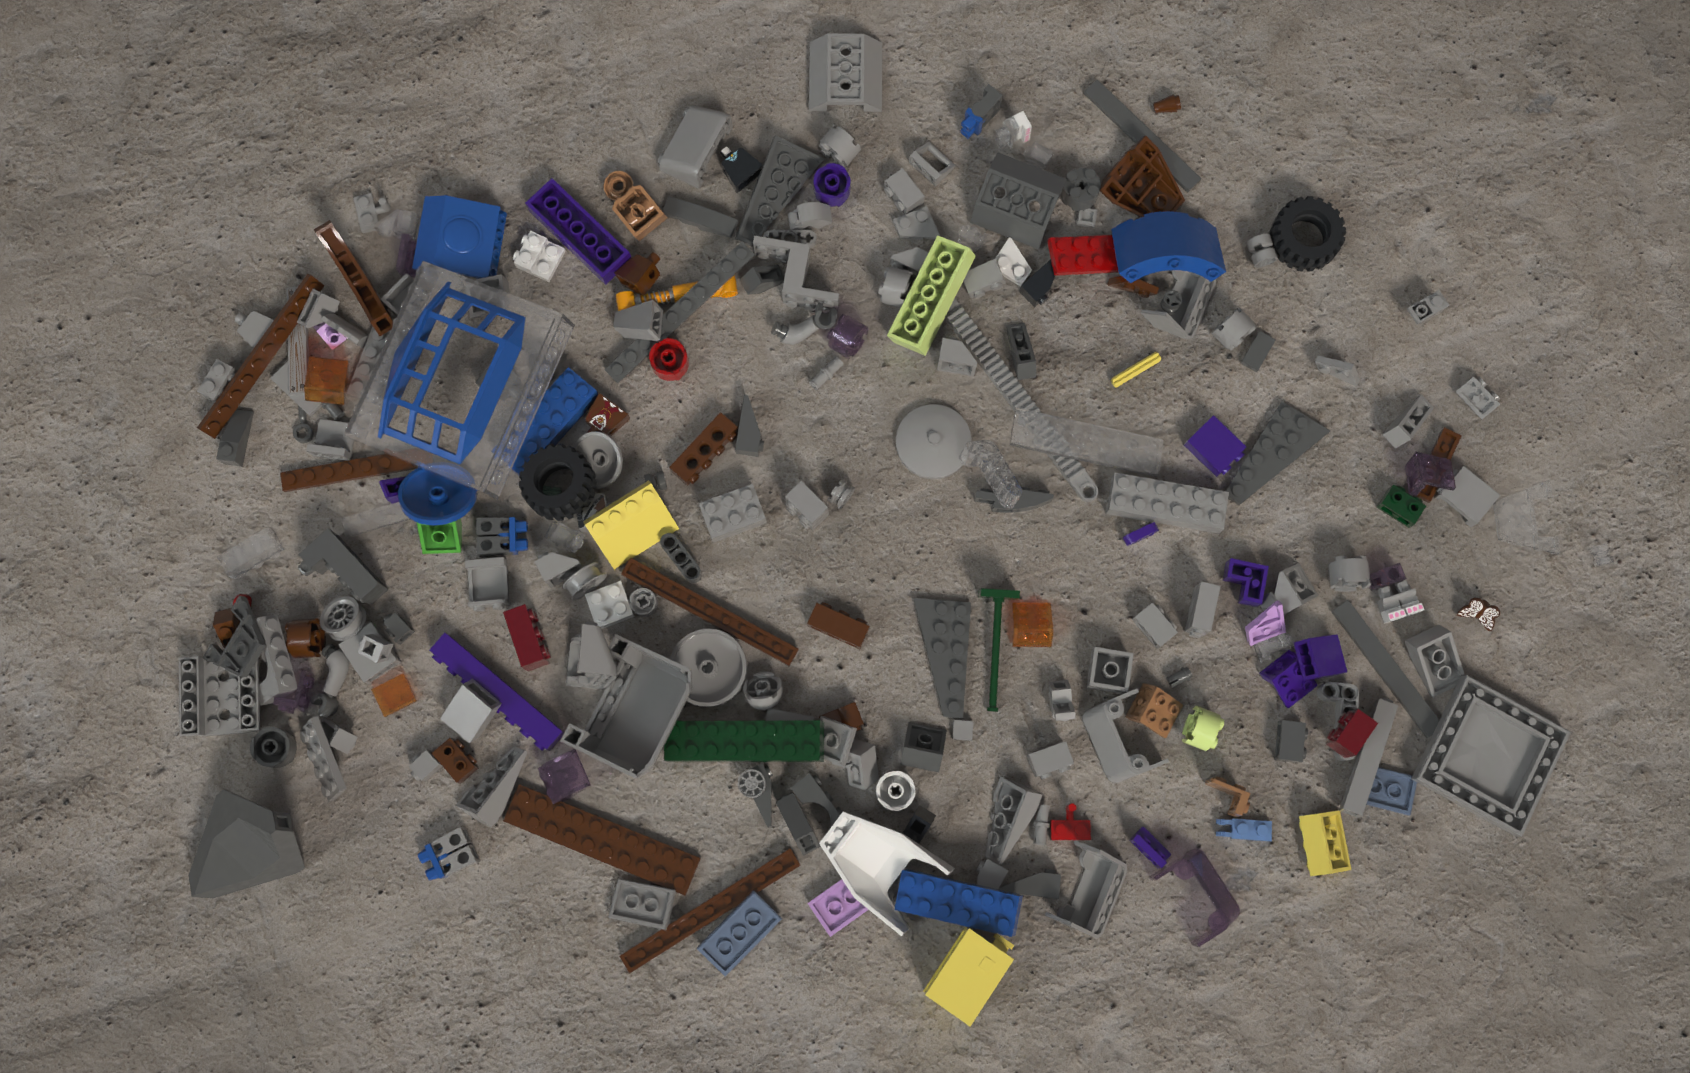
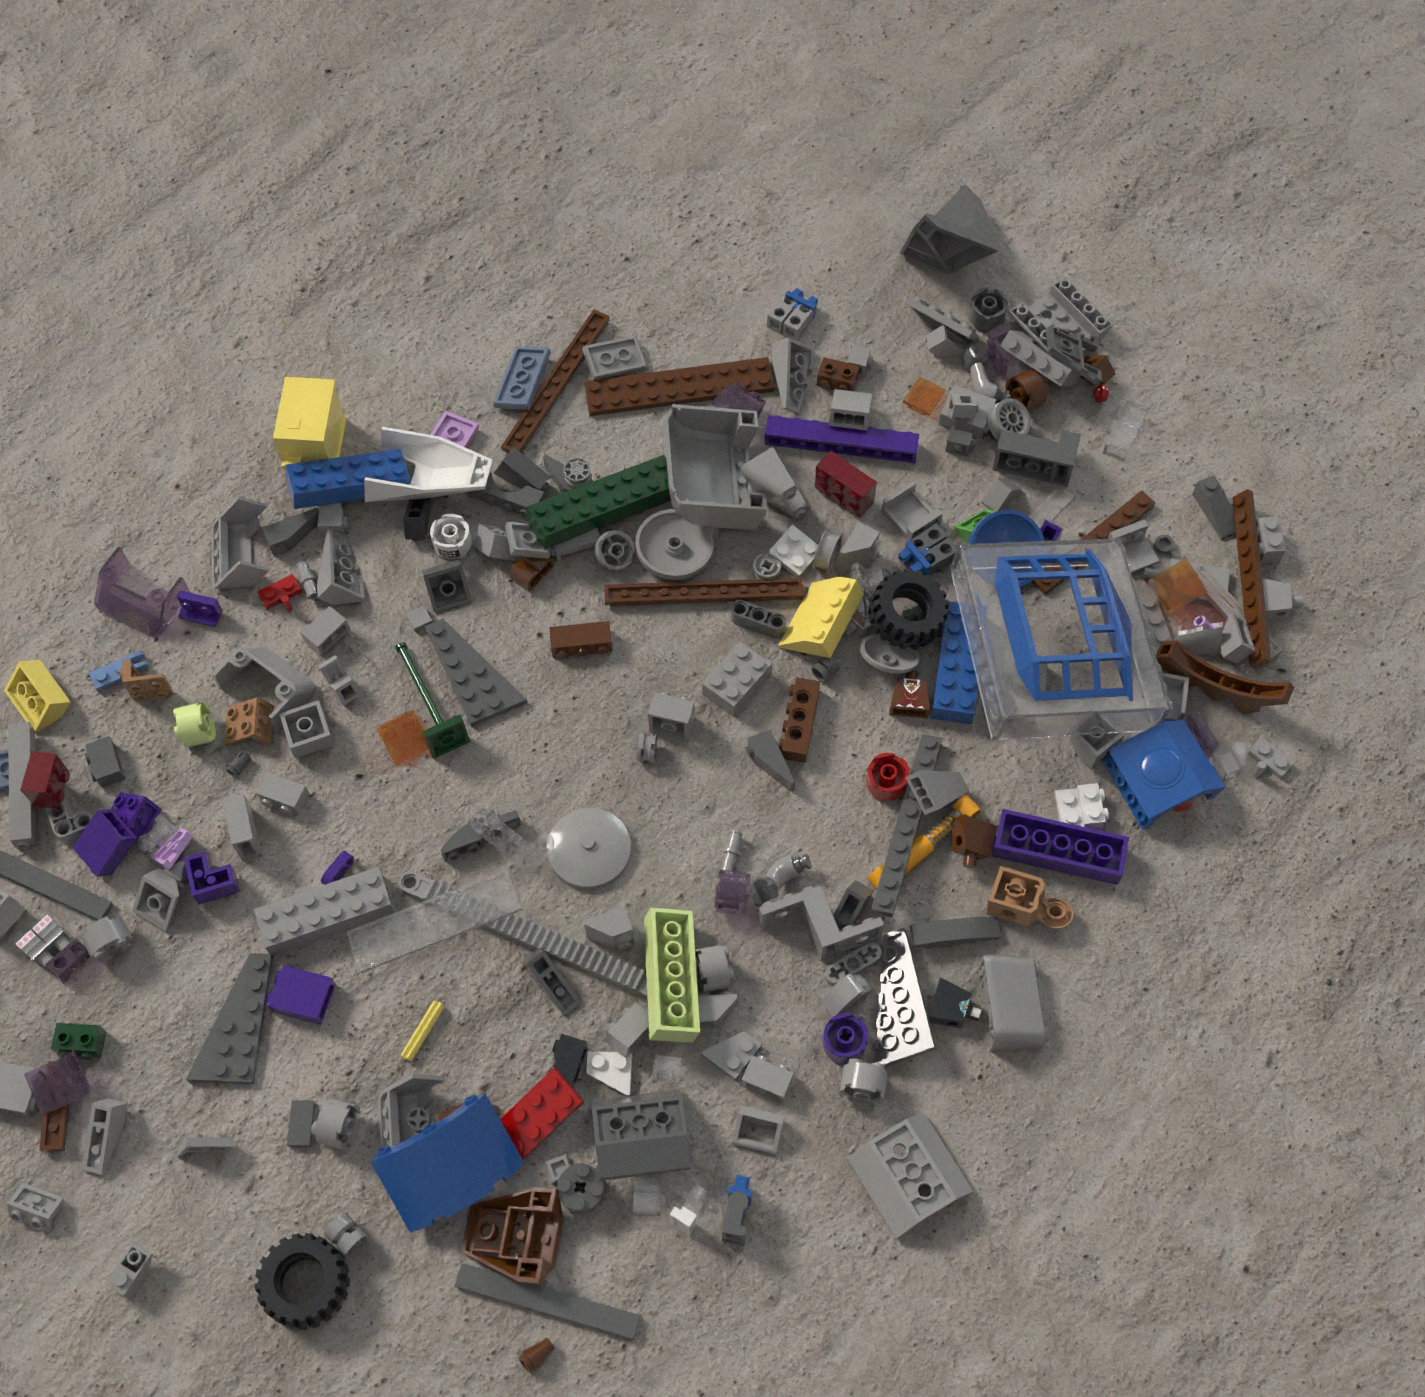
camera: 150 degrees right, 15 degrees down
none -> light grey slope [981,478,1022,512]

